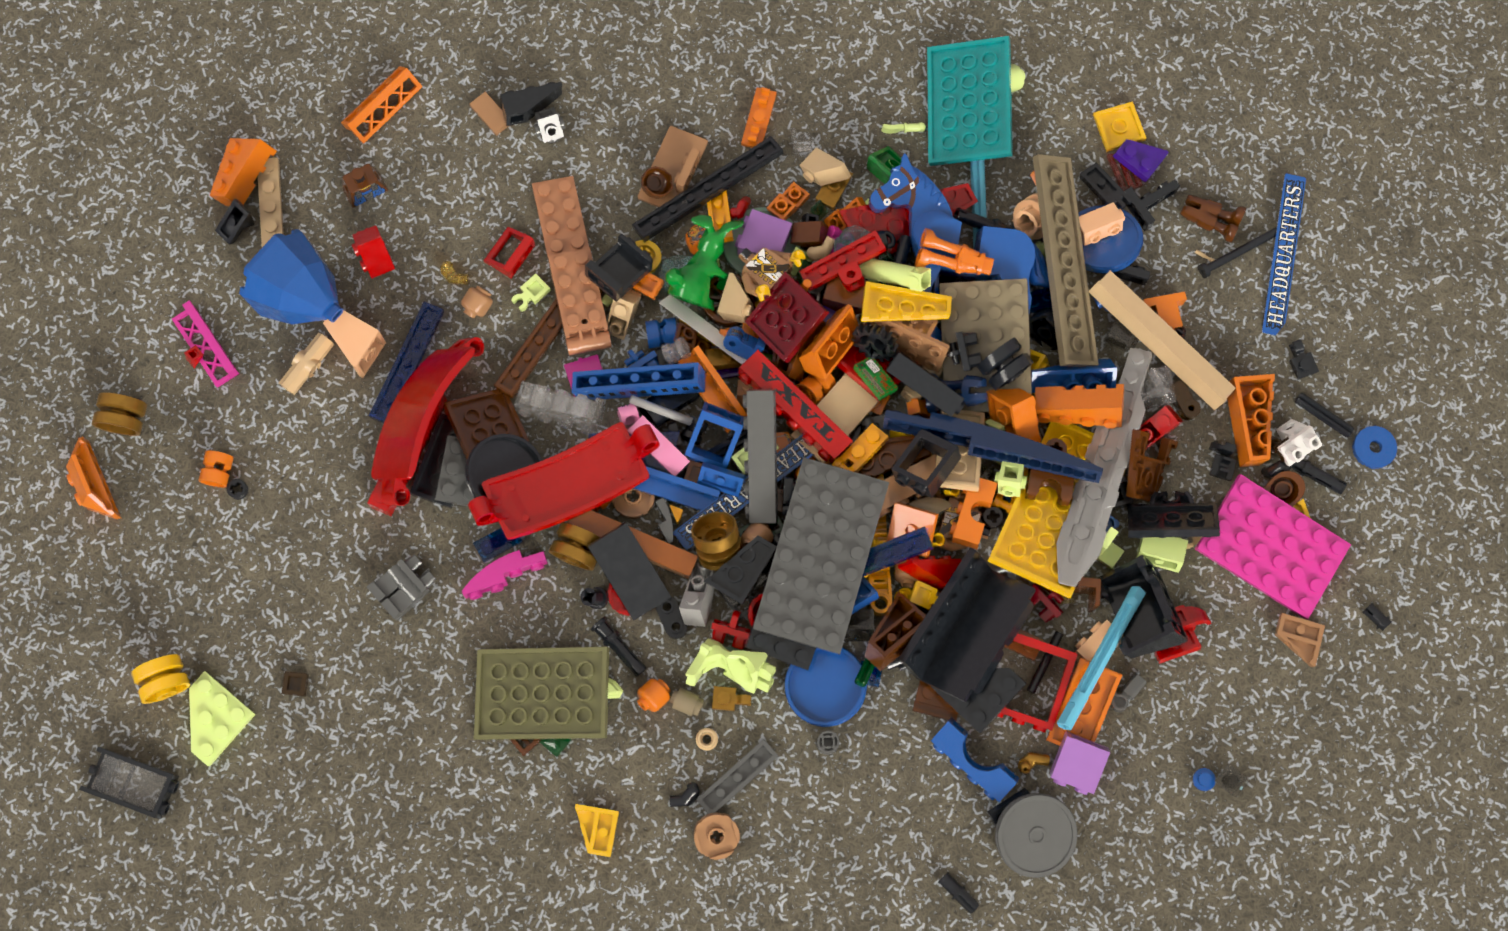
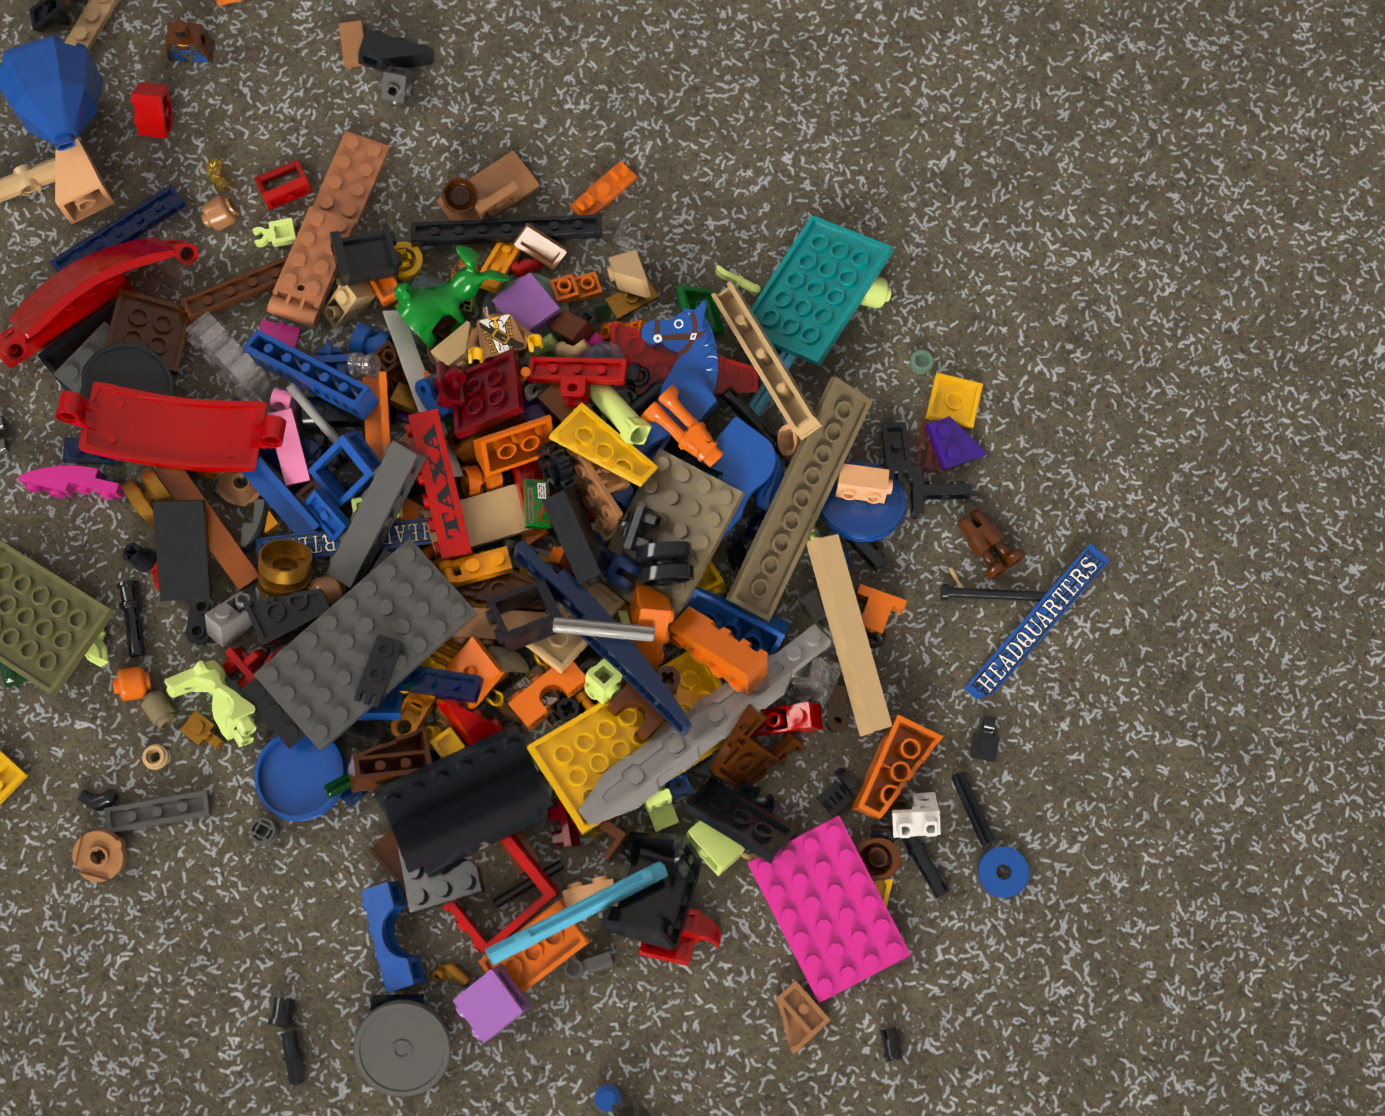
camera: 30 degrees right, 0 degrees up
none -> black bush [267,998,295,1028]
none -> black hinge [354,634,404,709]
none -> dark red hips [435,361,466,409]
none -> tile [514,223,567,270]
none -> light grey axle [552,617,655,642]
none -> tan tile [711,281,822,440]
none -> sand green tile [909,349,934,374]

